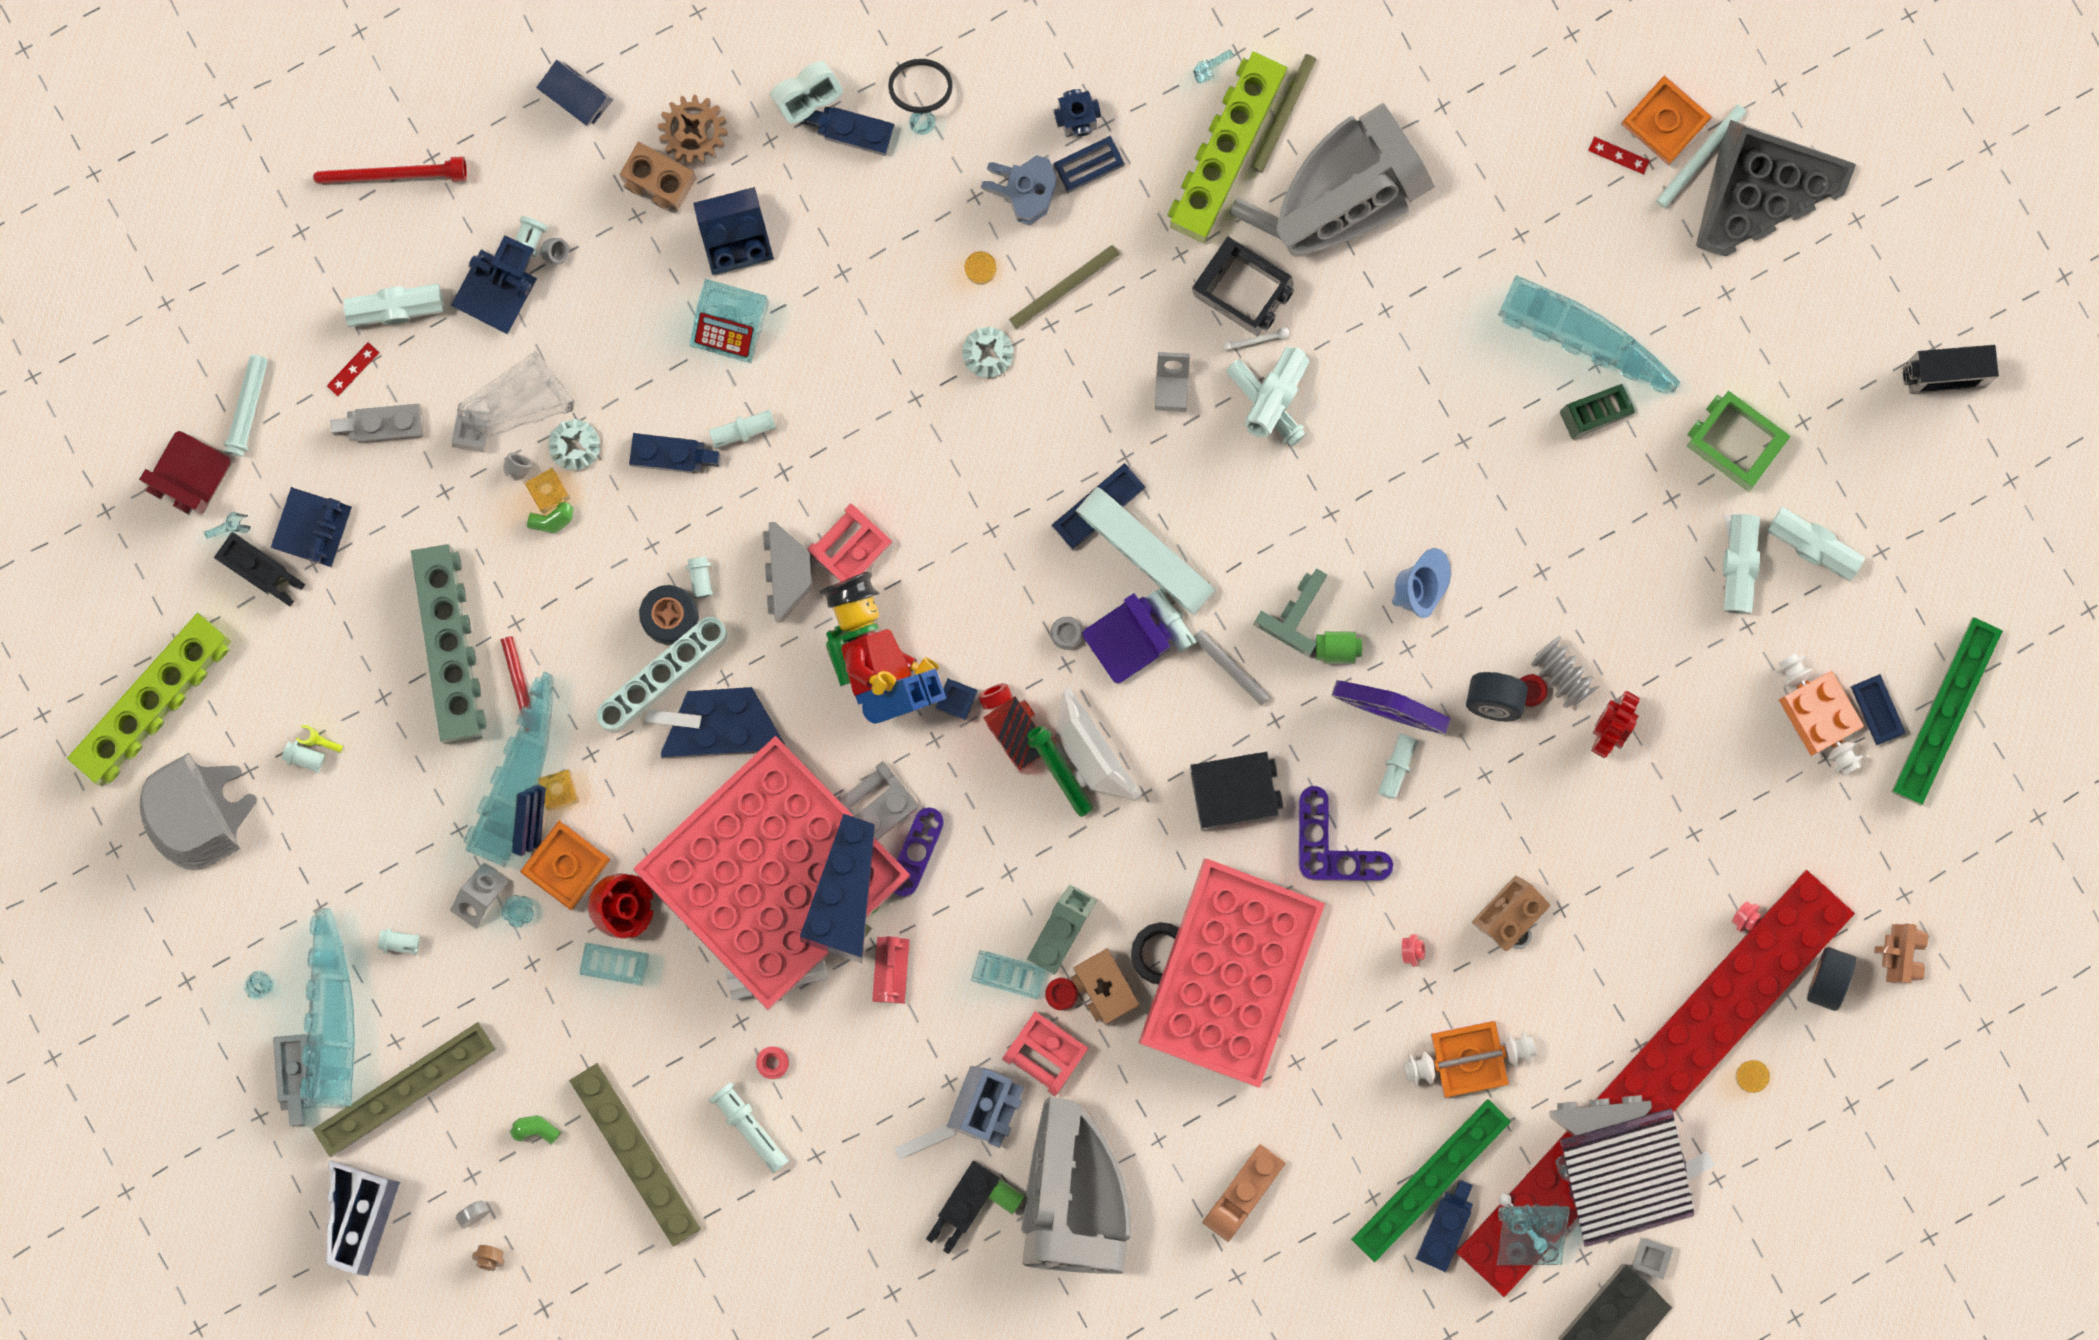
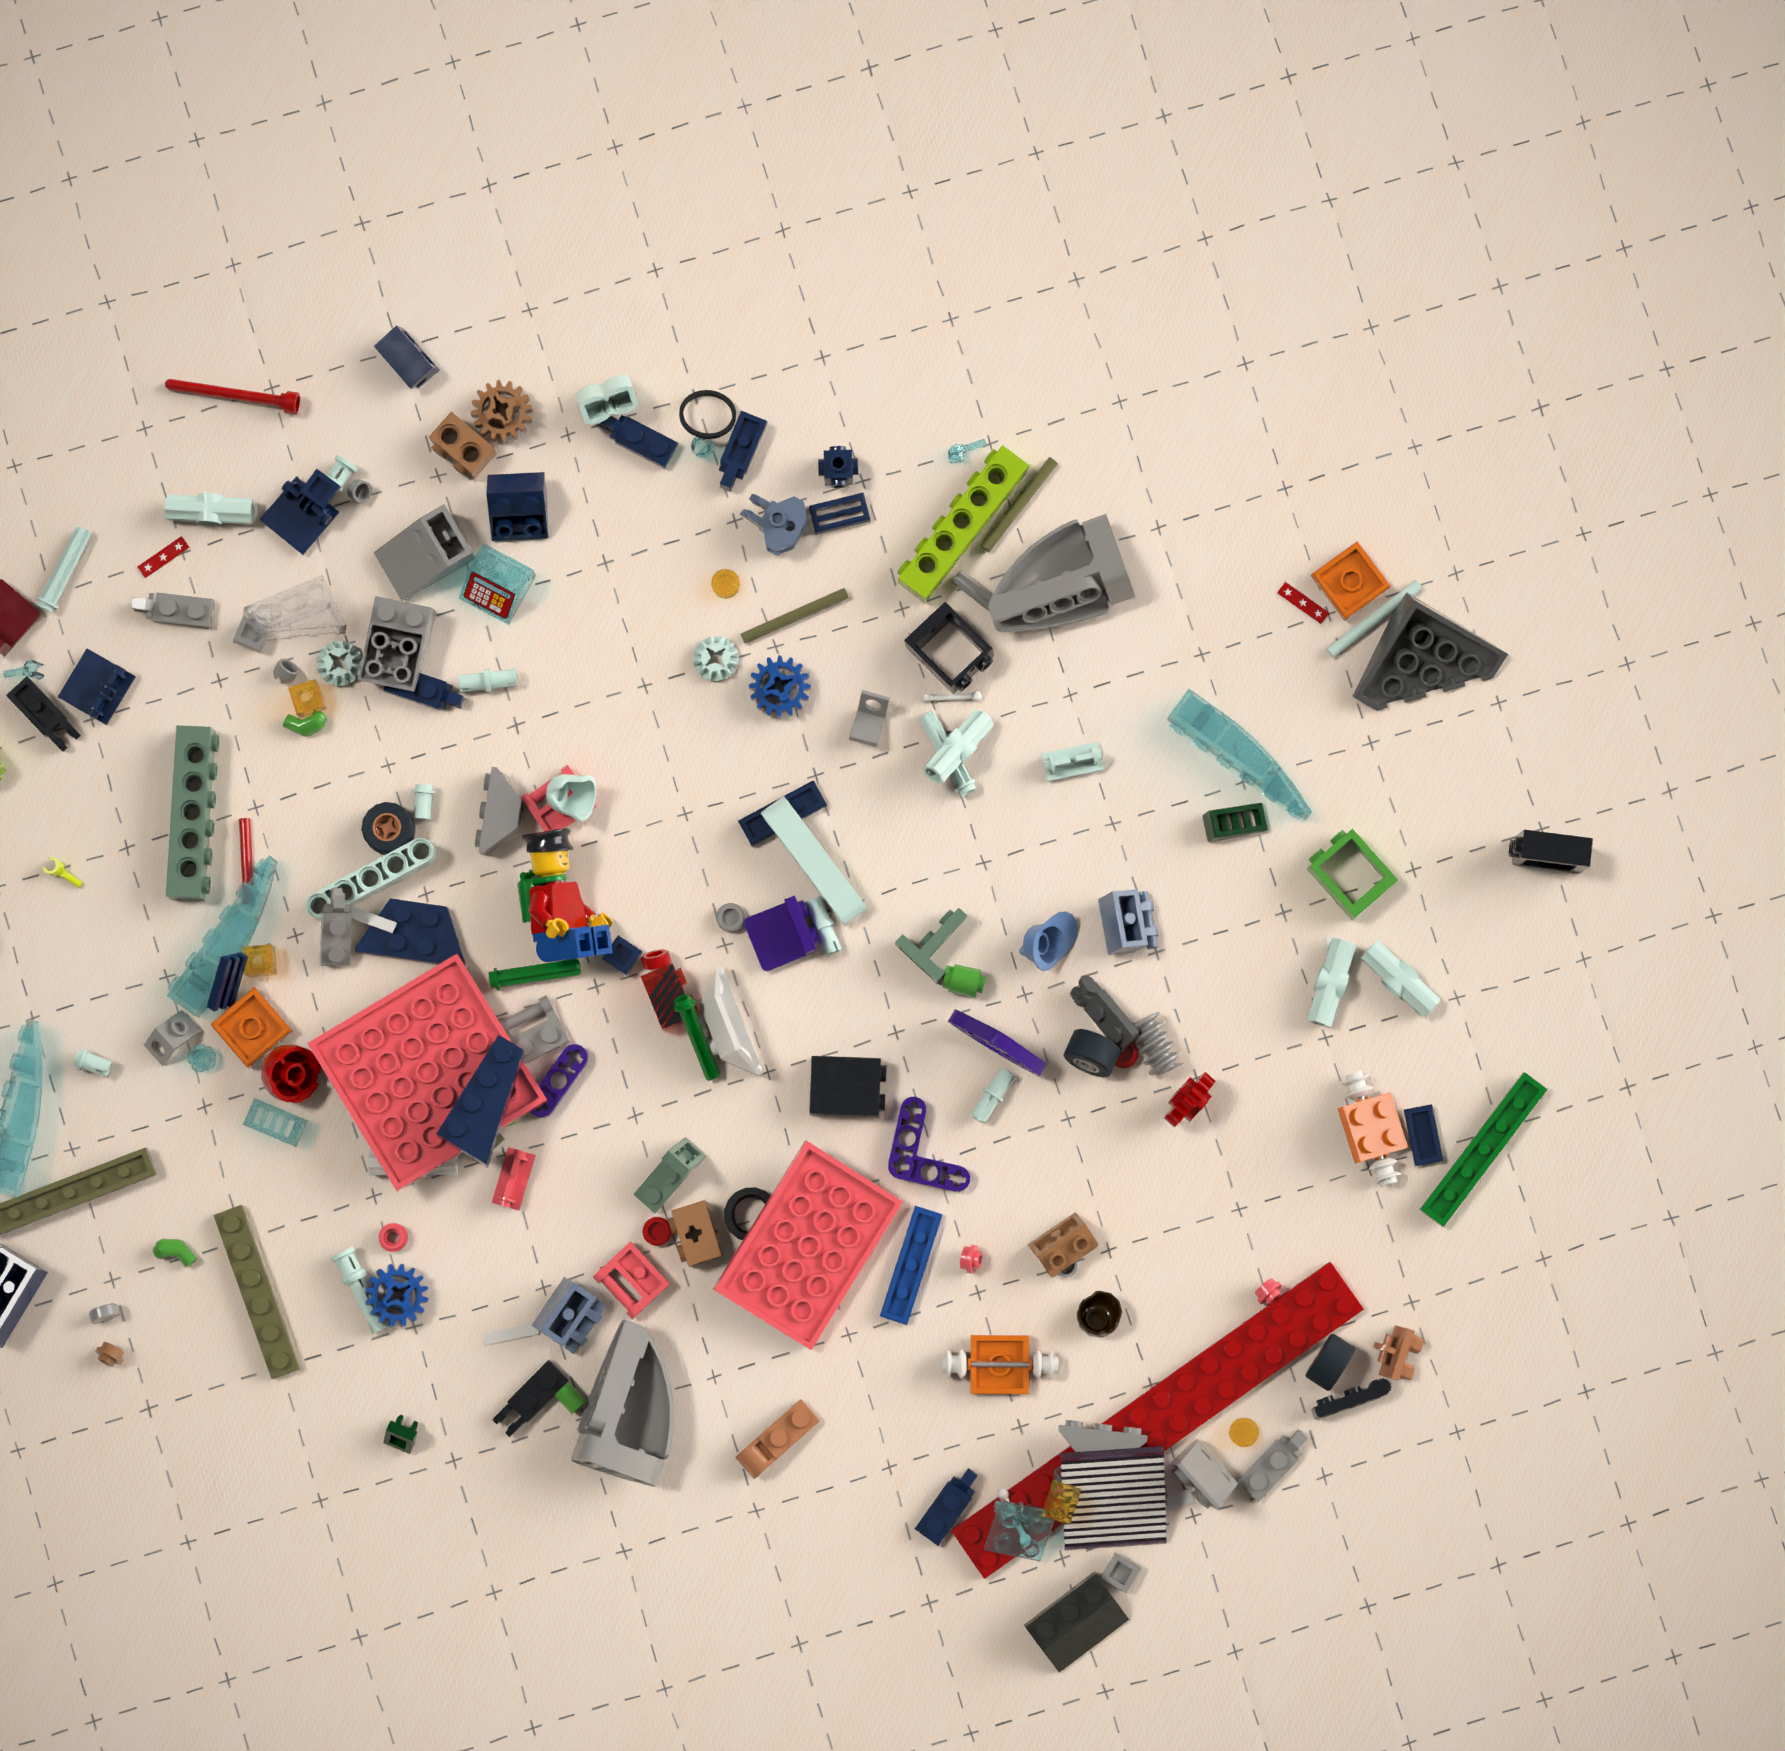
camera: 10 degrees right, 0 degrees up
light aqua pin [282,741,326,773] -> none
clear light blue slope [971,950,1046,999] -> none
light grey bar [1194,629,1270,706] -> none
green plate [1351,1099,1511,1263] -> none
none -> light grey hinge [320,888,352,966]
none -> light grey slope [358,596,436,692]
none -> blue gear [364,1264,429,1328]
none -> light grey slope [374,504,476,601]
none -> dark green tile [383,1415,418,1454]
none -> green axle [488,959,581,991]
none -> light aqua hair [546,774,596,822]
none -> dark blue hinge [719,411,768,492]
none -> blue gear [749,655,811,718]
none -> blue tile [880,1206,943,1325]
none -> light aqua hinge [1041,742,1103,782]
none -> clear yellow plate [1041,1480,1081,1525]
none -> dark grey hinge [1070,975,1139,1052]
none -> dark brown hair [1077,1291,1122,1338]
none -> sand blue brick [1098,889,1159,955]
none -> light grey slope [1171,1439,1238,1510]
none -> light grey hinge [1237,1430,1308,1502]
none -> black hinge [1311,1378,1392,1420]

